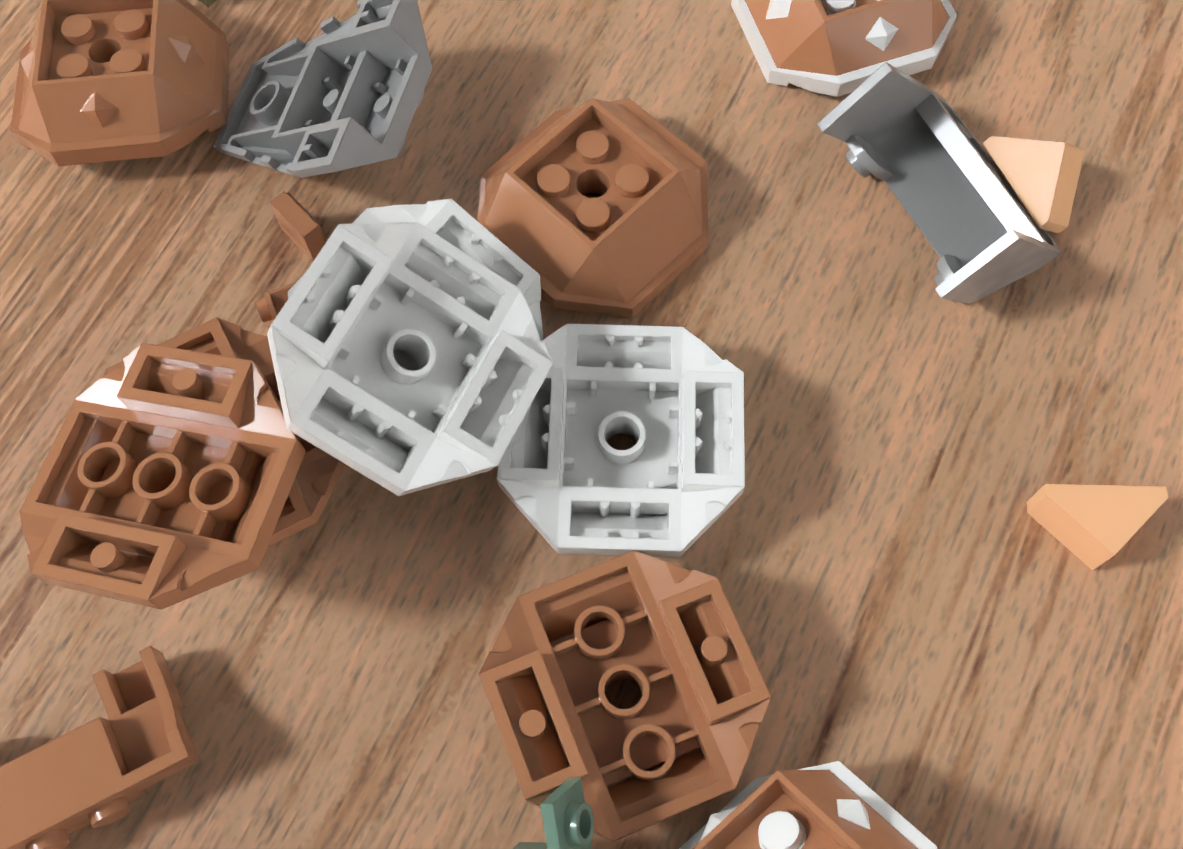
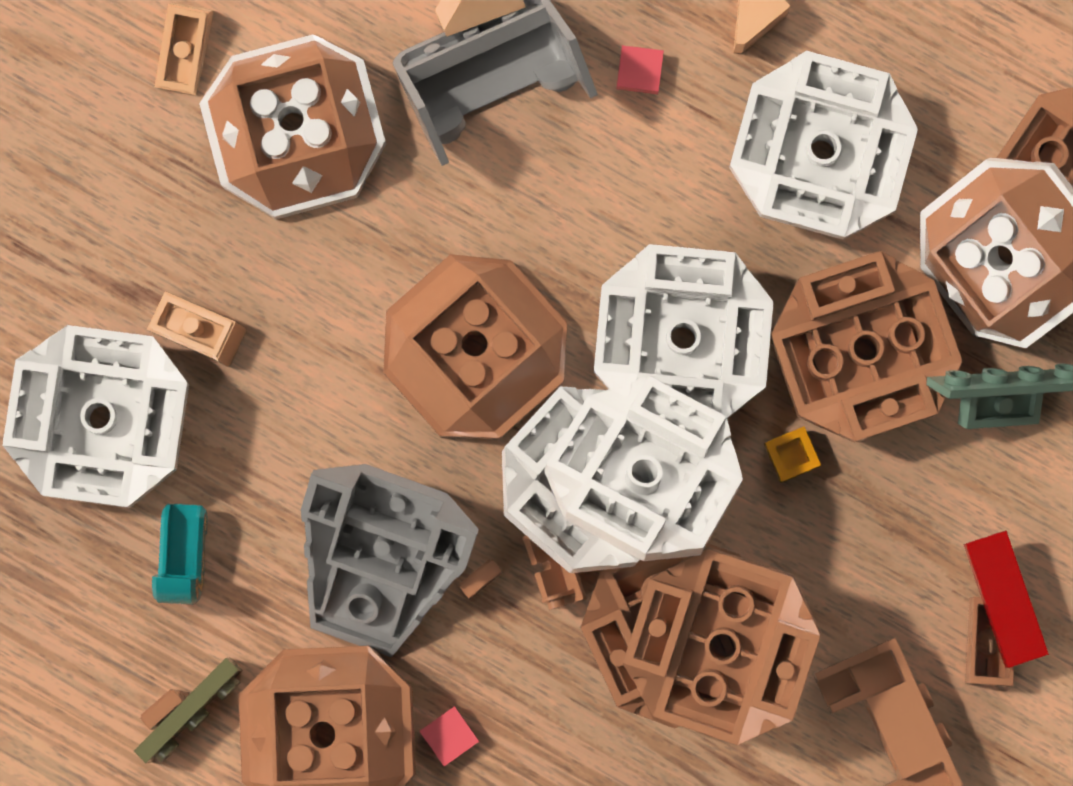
camera: 85 degrees left, 15 degrees up
none -> coral tile [419,706,480,767]
none -> coral tile [616,45,664,94]
none -> white piece [729,51,918,240]
none -> light orange plate [764,426,821,483]

